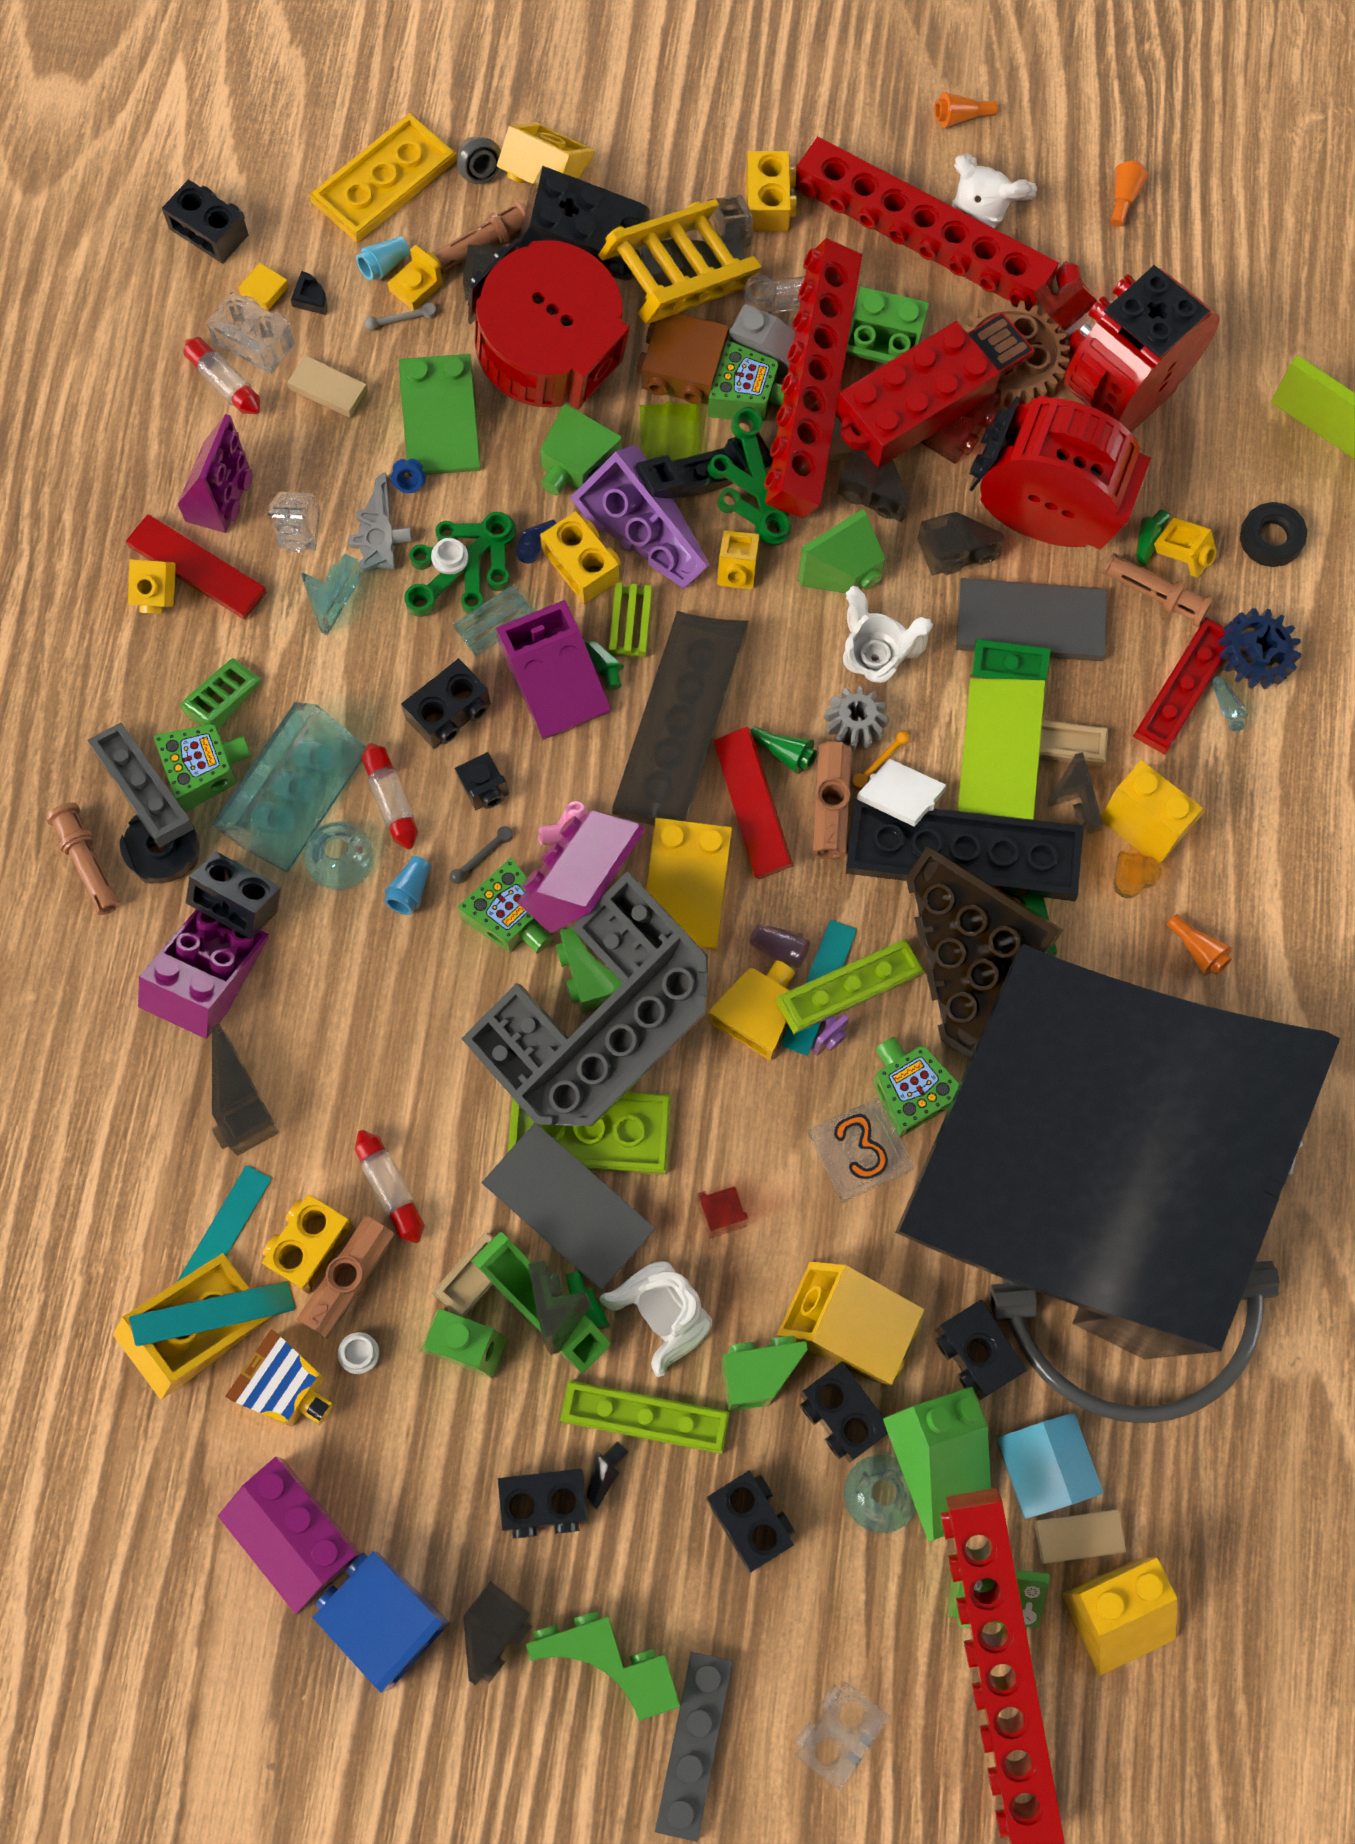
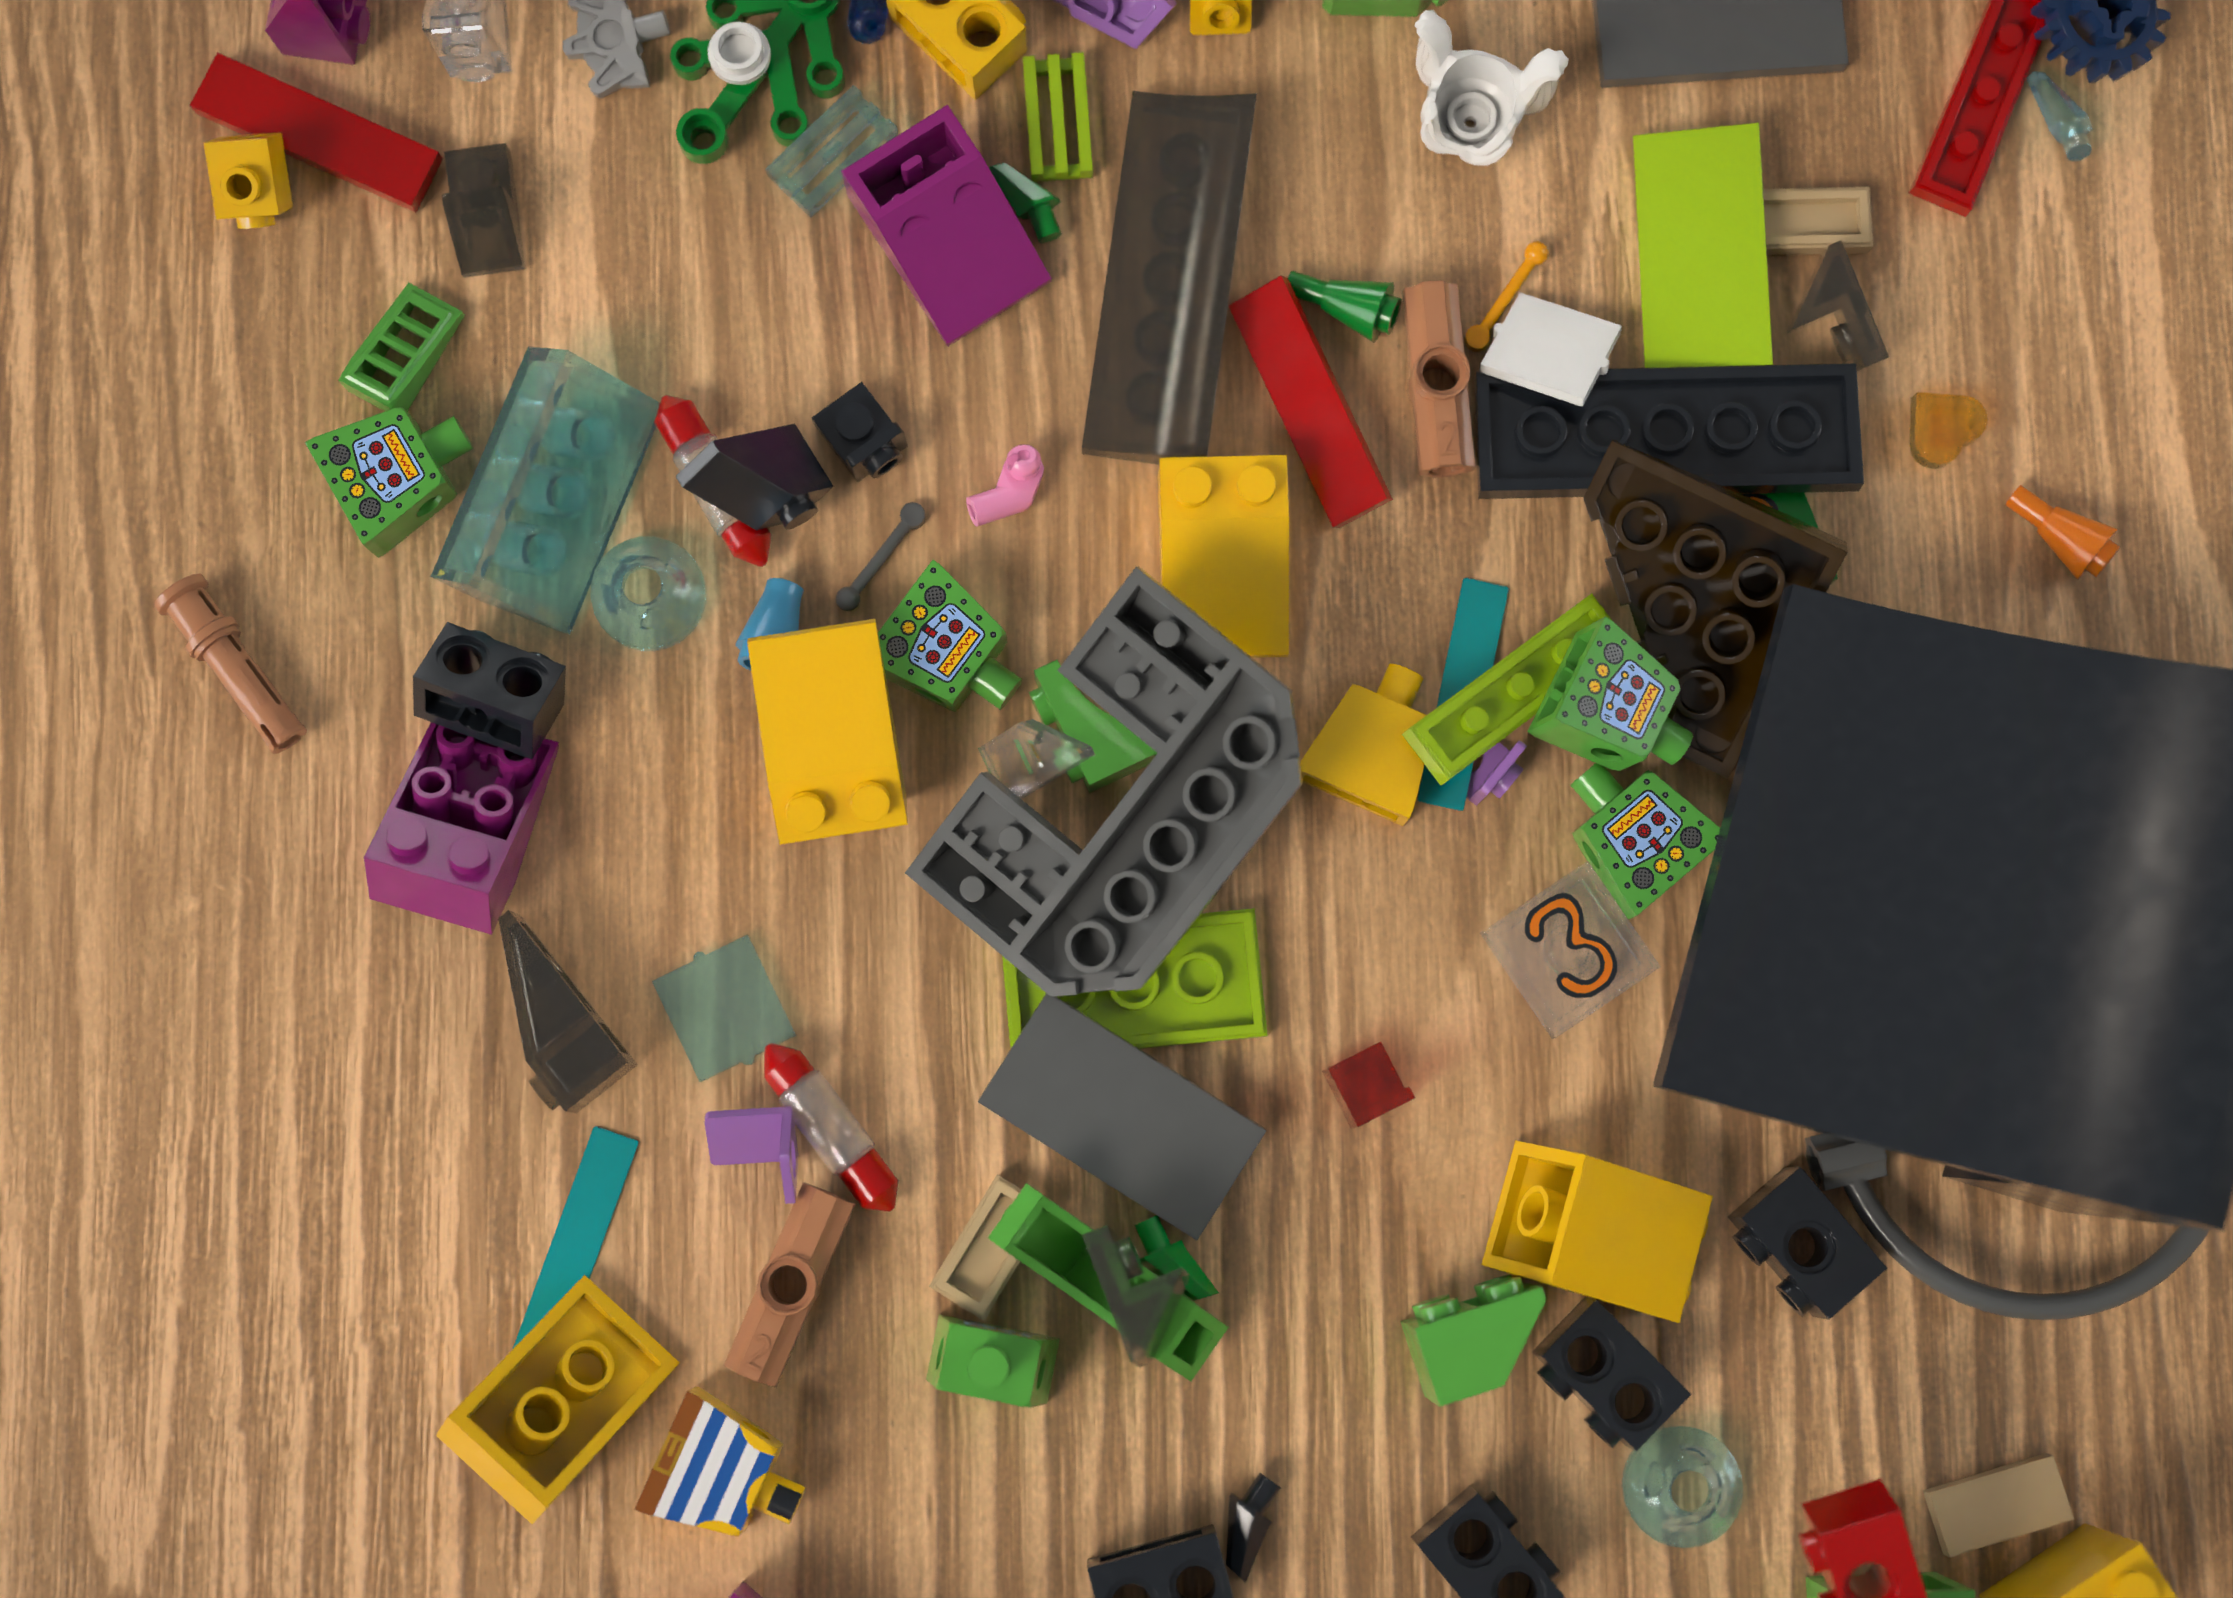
camera: 10 degrees left, 10 degrees up
dark grey plate [88,723,194,848] -> none
black plate [120,814,200,884] -> none
teal sticker [129,1282,295,1346] -> none
yellow brick [261,1194,354,1294] -> none
clear light blue slope [301,553,362,635] -> none
white plate [338,1332,379,1374] -> none
black brick [401,658,491,749] -> none
slope [517,811,645,933] -> none
lime tile [560,1380,730,1454] -> none
white hair [599,1261,712,1377] -> none
cone [750,924,810,969] -> none
light grey gear [824,685,889,751] -> none
bright green slope [883,1387,991,1542] -> none
green plate [970,639,1051,683] -> none
medium azure slope [996,1412,1103,1519] -> none
yellow slope [1099,760,1206,867] -> none
none -> clear smoke slope [442,143,525,278]
none -> clear light blue piece [652,935,797,1082]
none -> black slope [675,424,834,530]
none -> medium lavender bracket [704,1106,798,1204]
none -> yellow slope [747,619,908,845]
none -> clear tile [978,719,1095,799]
none -> bright green torso [1527,616,1693,771]

